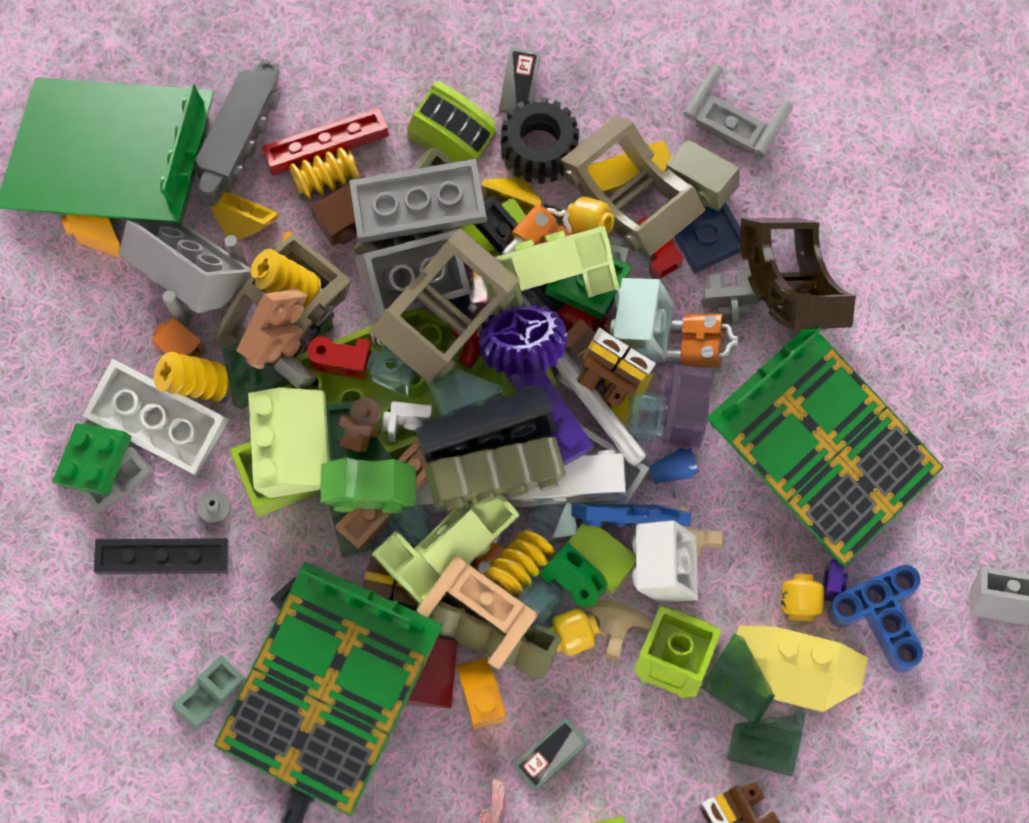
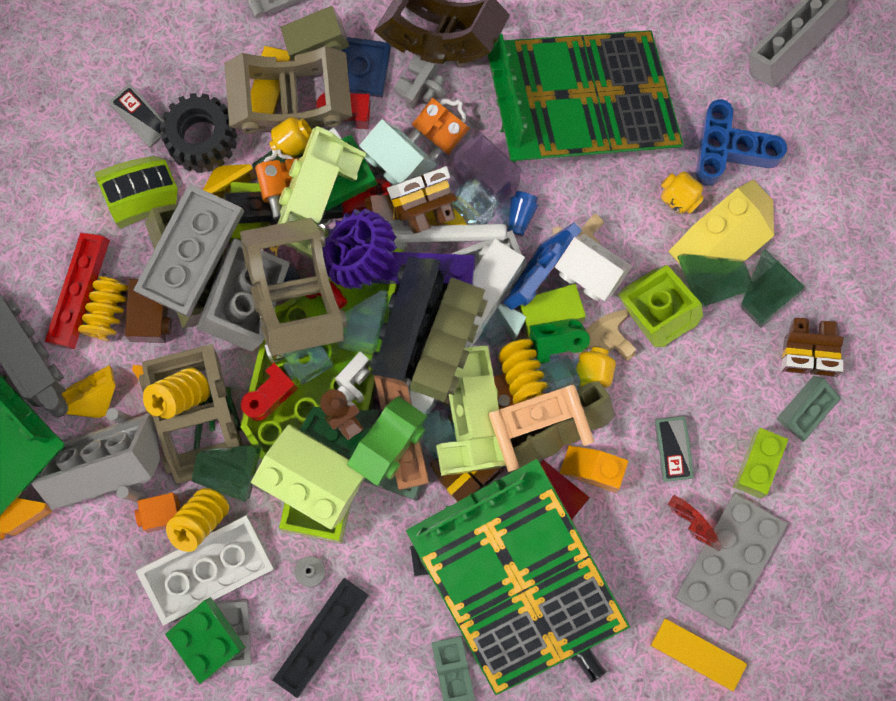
camera: 50 degrees left, 5 degrees up
nougat plate [236,289,307,369] -> none
light grey tile [274,357,317,388] -> none
dark purple plate [822,559,848,602] -> none

